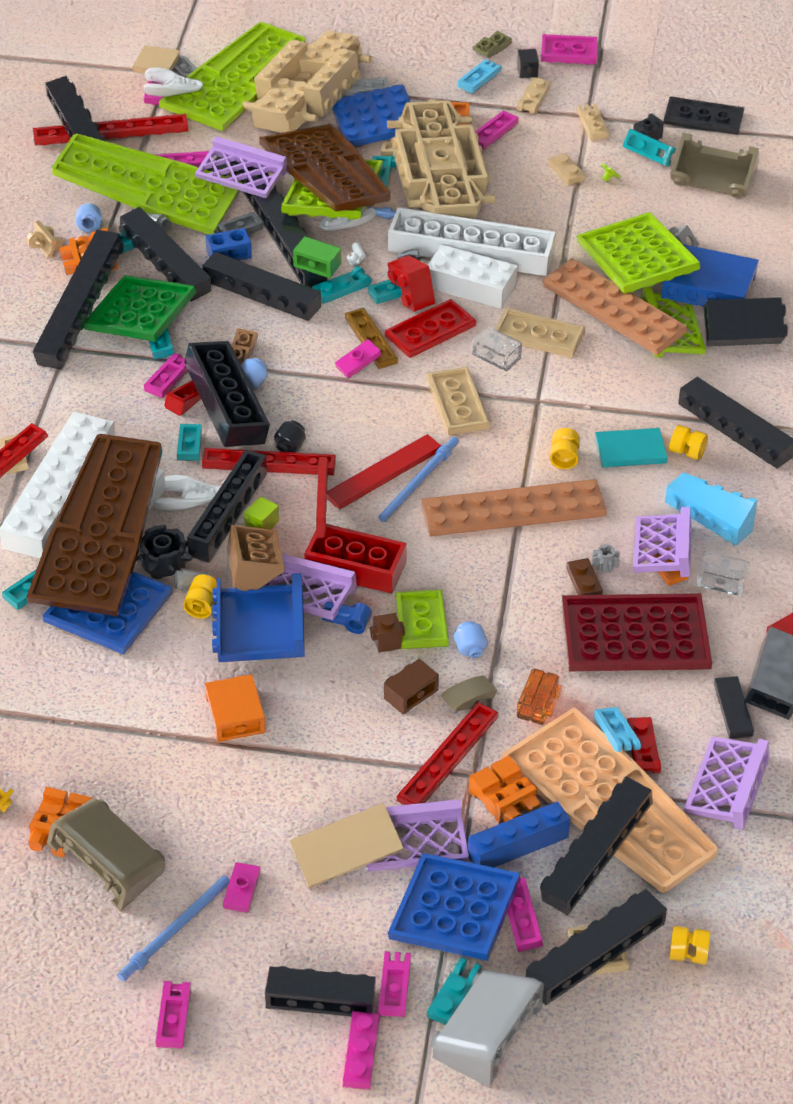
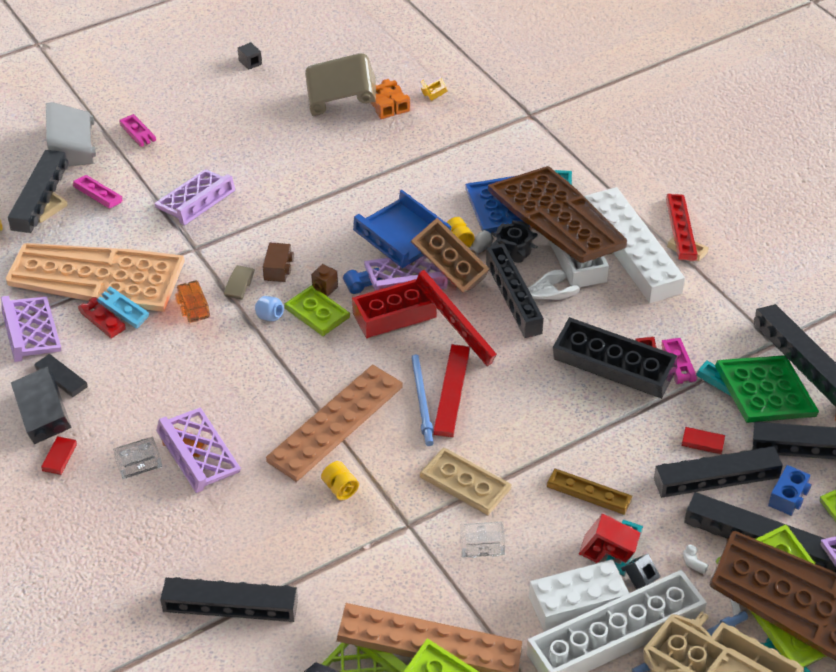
camera: 140 degrees right, 0 degrees up
medium blue bar [117,875,230,982] -> none
dark pink plate [156,981,191,1049] -> none
teal plate [177,424,202,461] -> none
red tile [202,448,336,476] -> none
orange panel [205,674,265,742] -> none
dark grey plate [218,212,263,234] -> none
dark pink plate [223,862,261,913] -> none
medium nougat slope [231,328,258,365] -> none
light blue head [241,358,267,390] -> none
lime brick [244,496,279,529] -> none
black brick [265,966,376,1017] -> none
black head [274,420,306,453] -> none
tan tile [289,803,404,889] -> none
bright green brick [293,236,341,278] -> none
teal plate [313,266,372,304] -> none
dark pink plate [335,339,382,379] -> none
dark pink plate [343,1011,379,1090] -> none
red tile [385,299,476,358] -> none
blue plate [388,853,521,961] -> none
red tile [397,702,498,805] -> none
teal hinge [427,957,482,1025] -> none
blue brick [468,801,570,868] -> none
orange hips [469,755,541,824] -> none
tan tile [493,308,585,358] -> none
black brick [540,776,653,916] -> none
dark red plate [561,593,712,672] -> none
reddish brown plate [566,558,603,595] -> none
light grey gear [592,545,620,573] -> none
teal tile [595,428,668,468] -> none
medium azure wedge [665,472,758,545] -> none
yellow wheel [669,424,708,461] -> none
none -> black brick [237,42,262,70]
none -> red tile [681,427,726,454]

